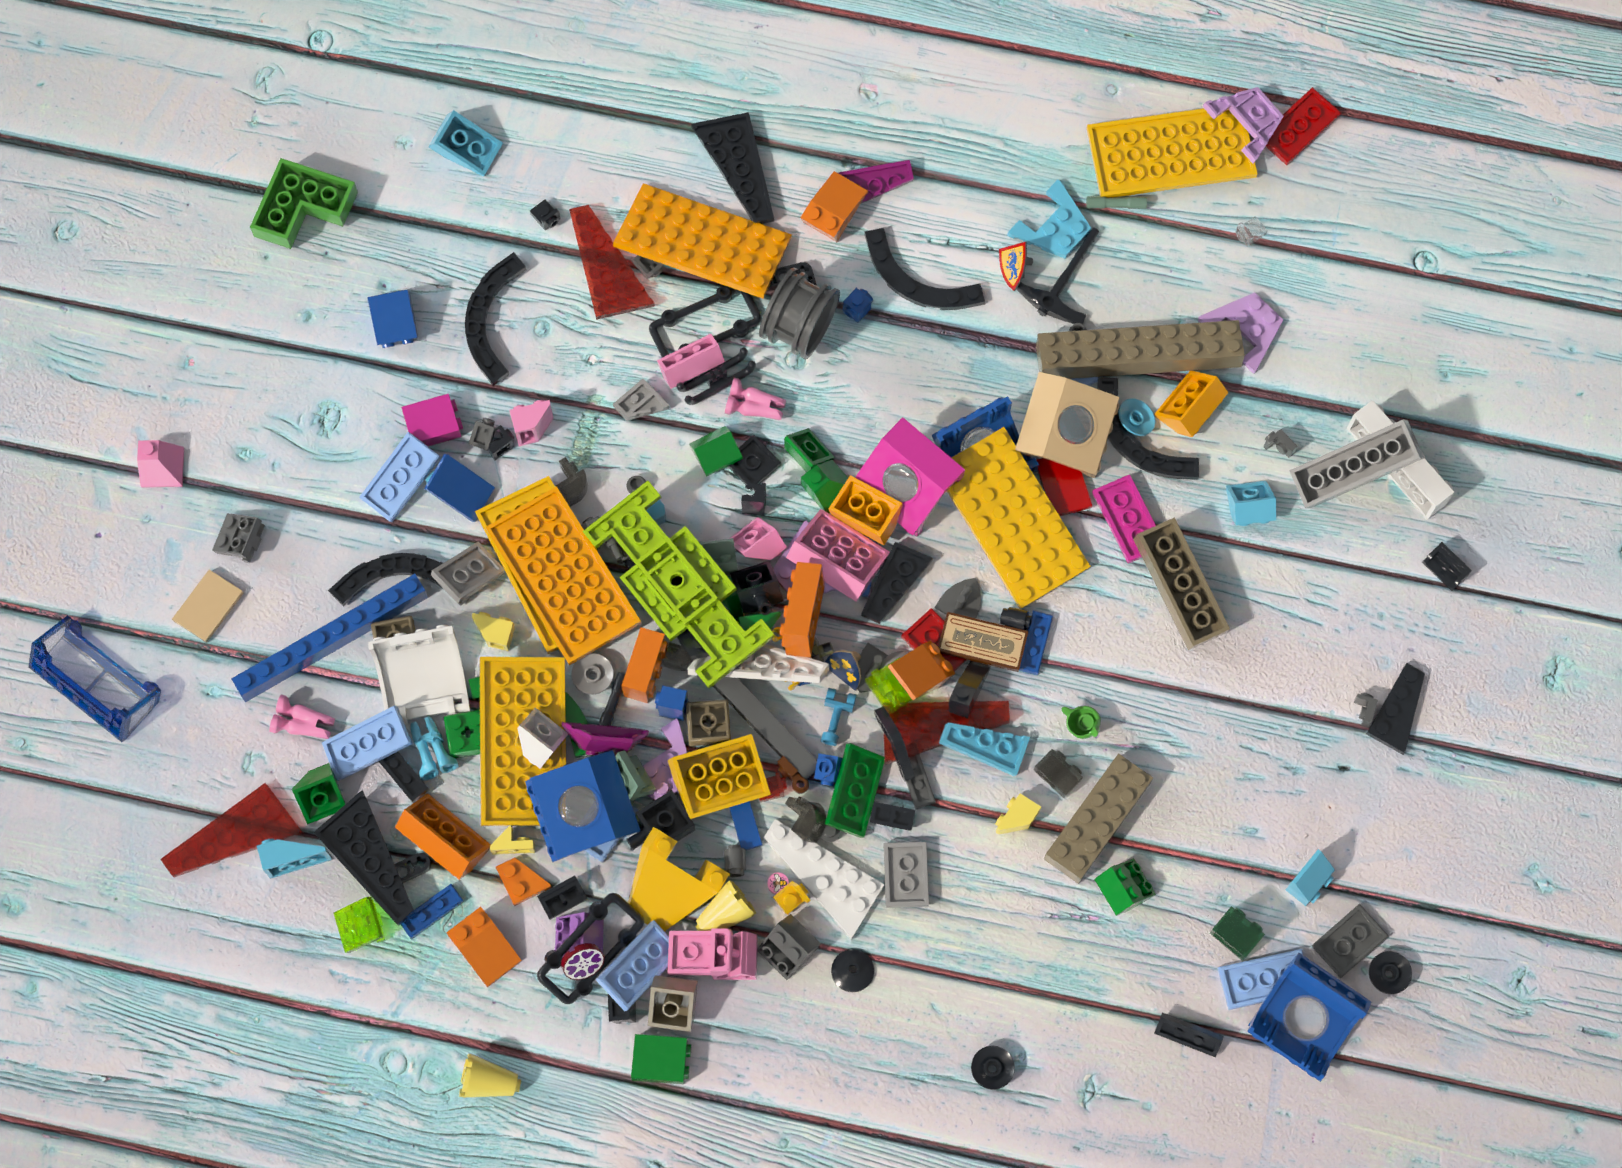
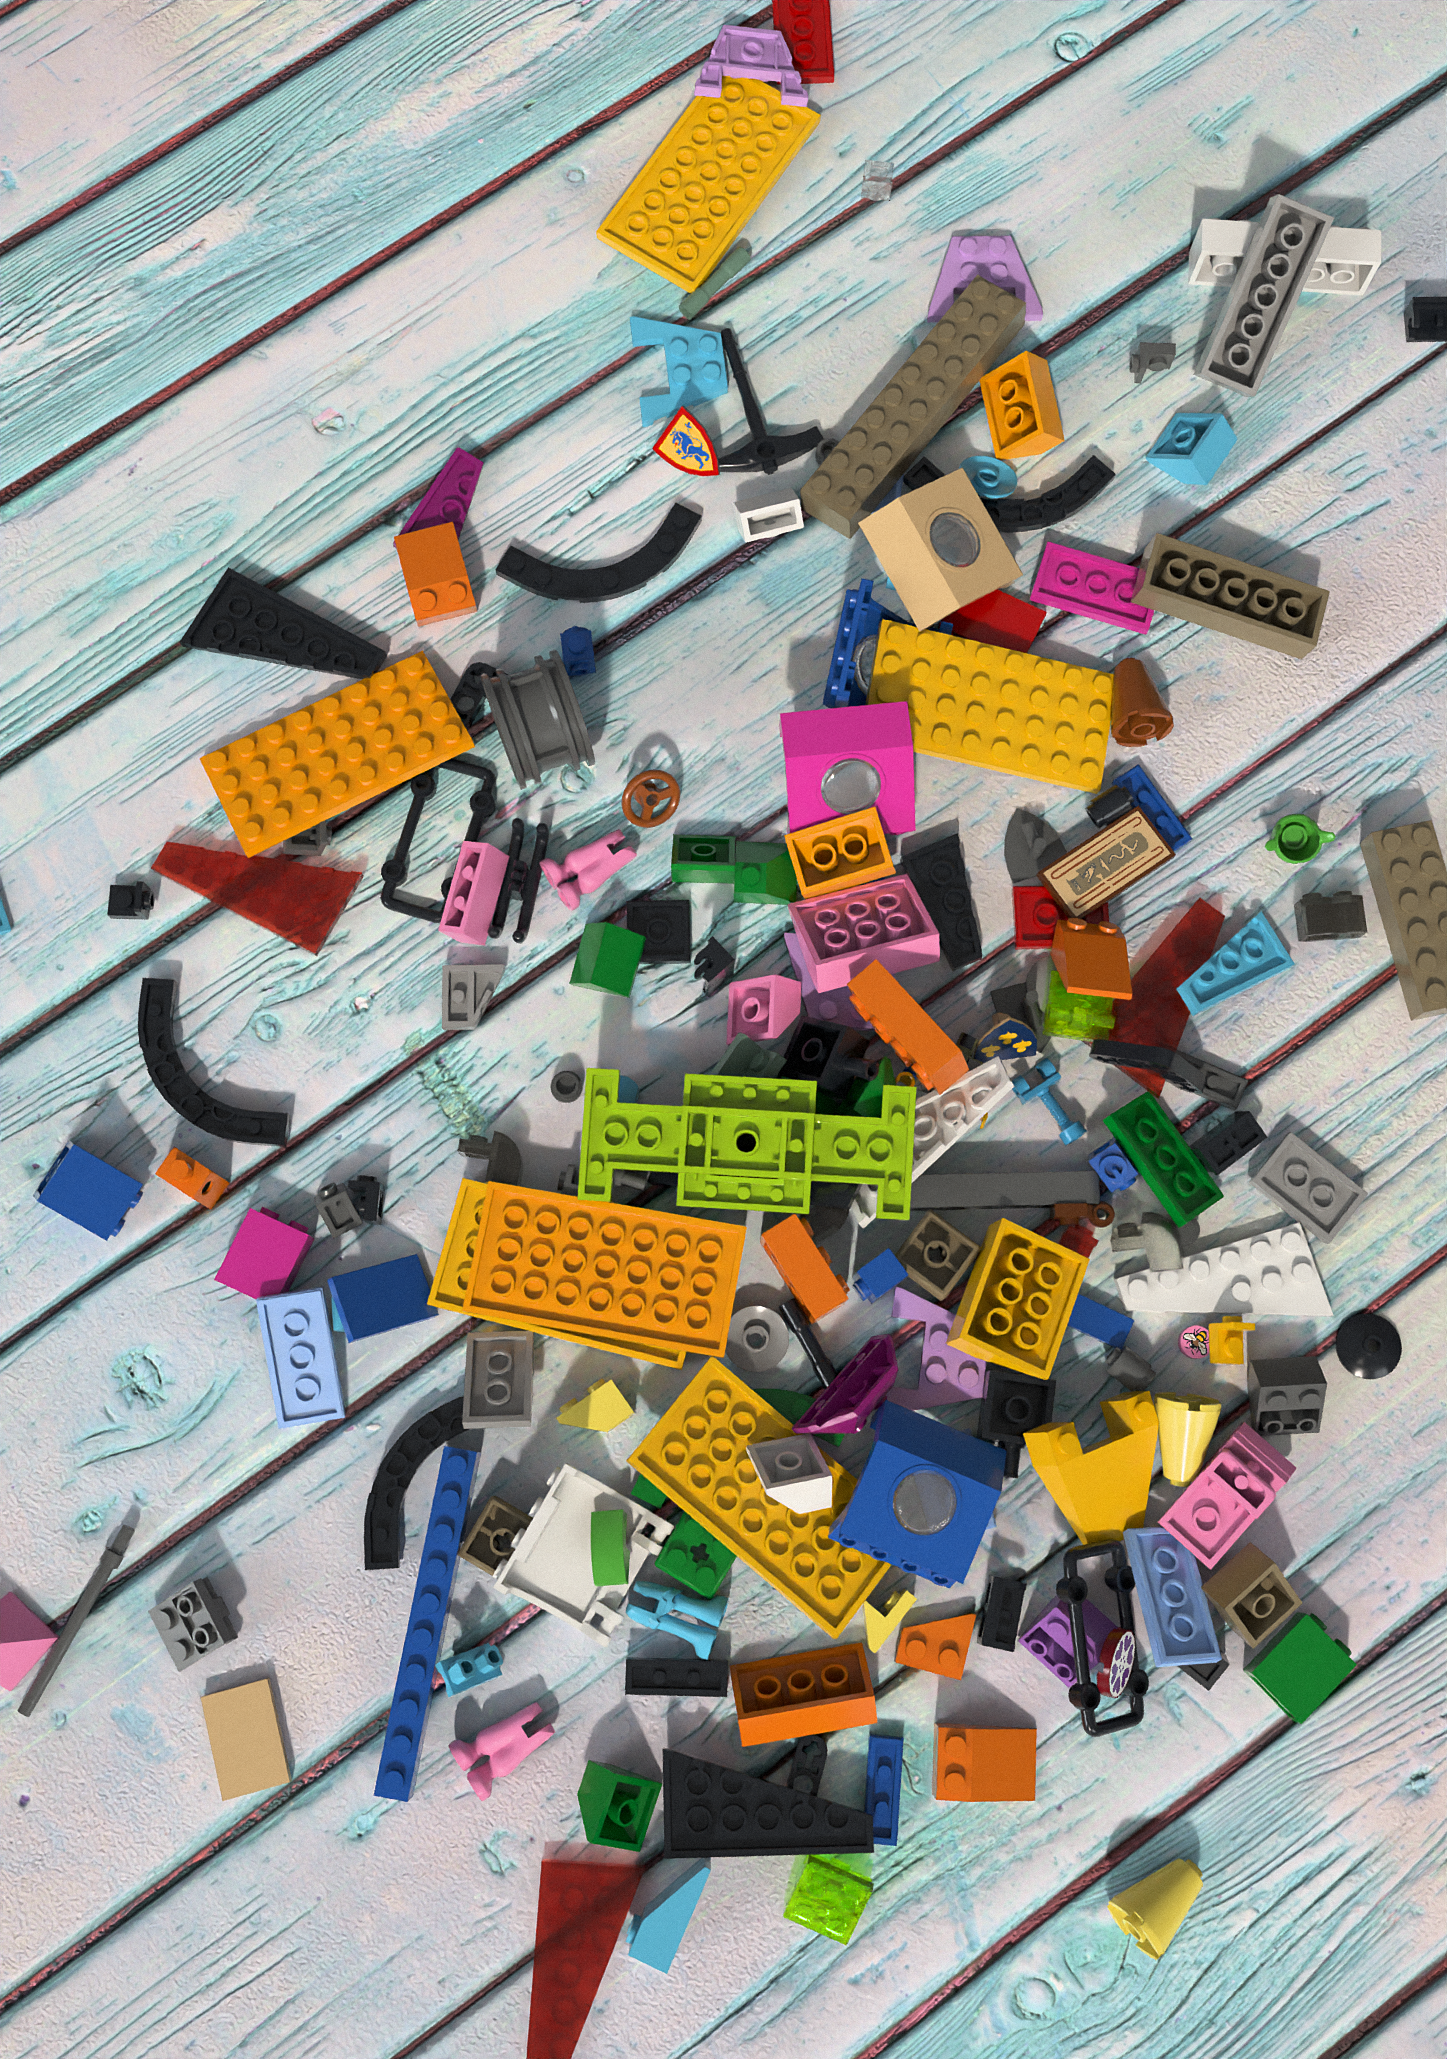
camera: 50 degrees left, 5 degrees up
windscreen [28,615,161,742] -> none
light blue tile [322,705,412,781] -> none
bright pink slope [509,400,554,446] -> none
sand green bracket [615,750,656,805] -> none
black slope [948,661,991,719] -> none
light yellow slope [995,793,1041,834] -> none
none -> dark grey bar [17,1524,135,1717]
none -> orange torso [155,1147,230,1209]
none -> medium azure hips [435,1643,503,1697]
none -> bright green slope [590,1509,630,1587]
none -> dark orange piece [621,769,680,828]
none -> white brick [733,488,804,542]
none -> dark orange cone [1111,658,1174,747]

